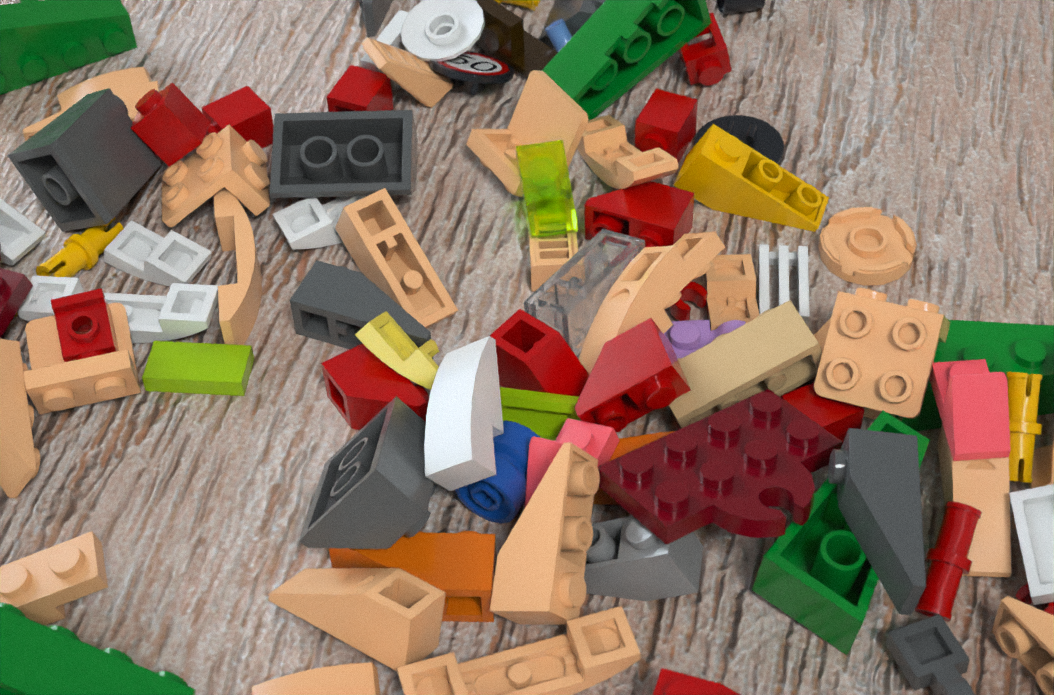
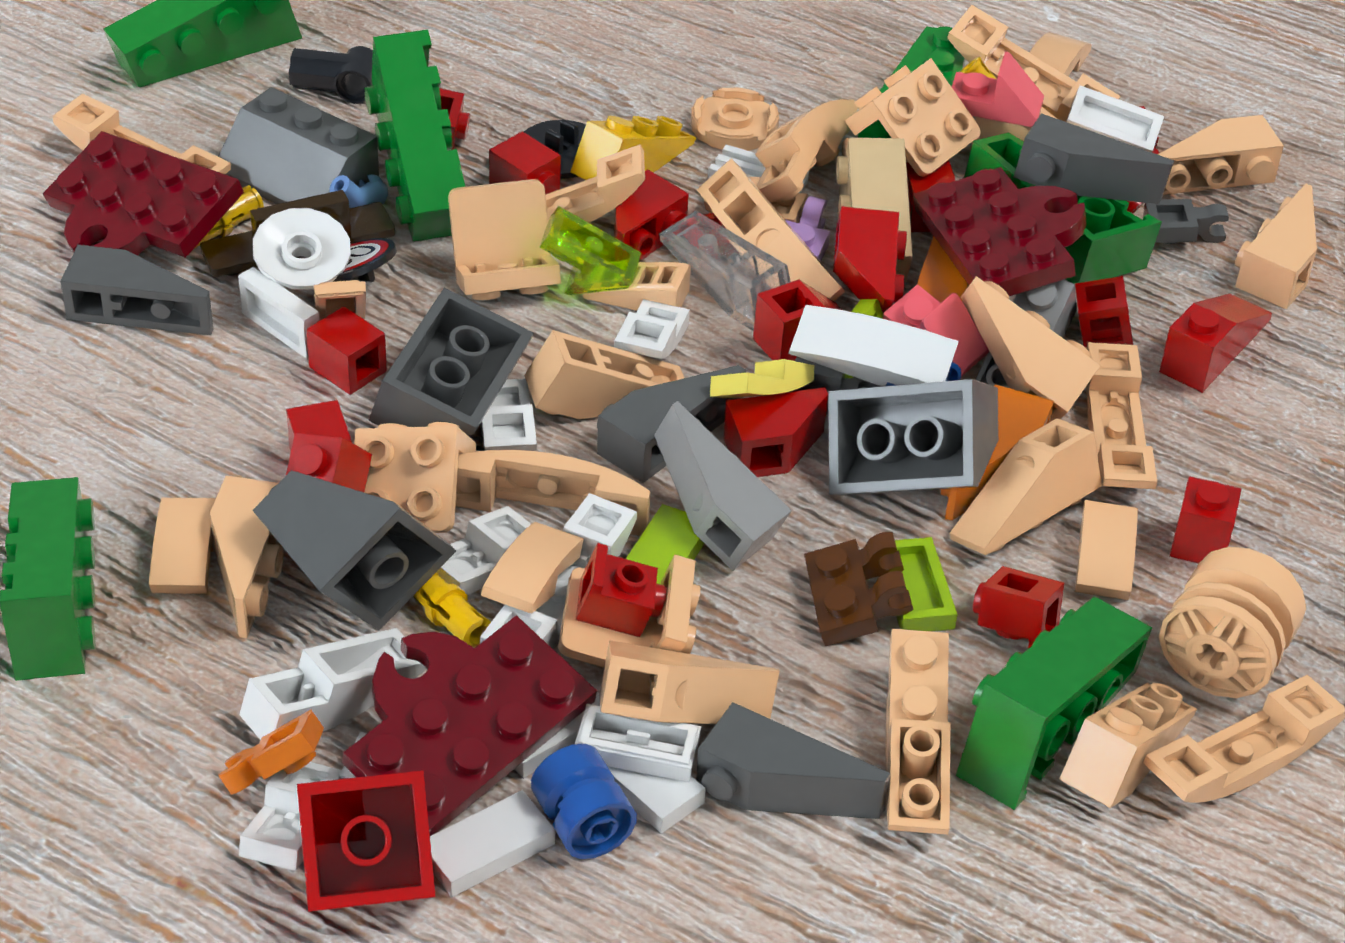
camera: 75 degrees left, 5 degrees down
none -> light nougat slope [481,522,584,614]
none -> white slope [614,299,690,359]
none -> light grey slope [654,401,792,571]
none -> light nougat slope [755,99,858,203]
none -> reddish brown plate [804,532,914,647]
none -> lime tile [895,537,958,632]
none -> red brick [973,566,1064,649]
none -> red brick [1075,276,1133,349]

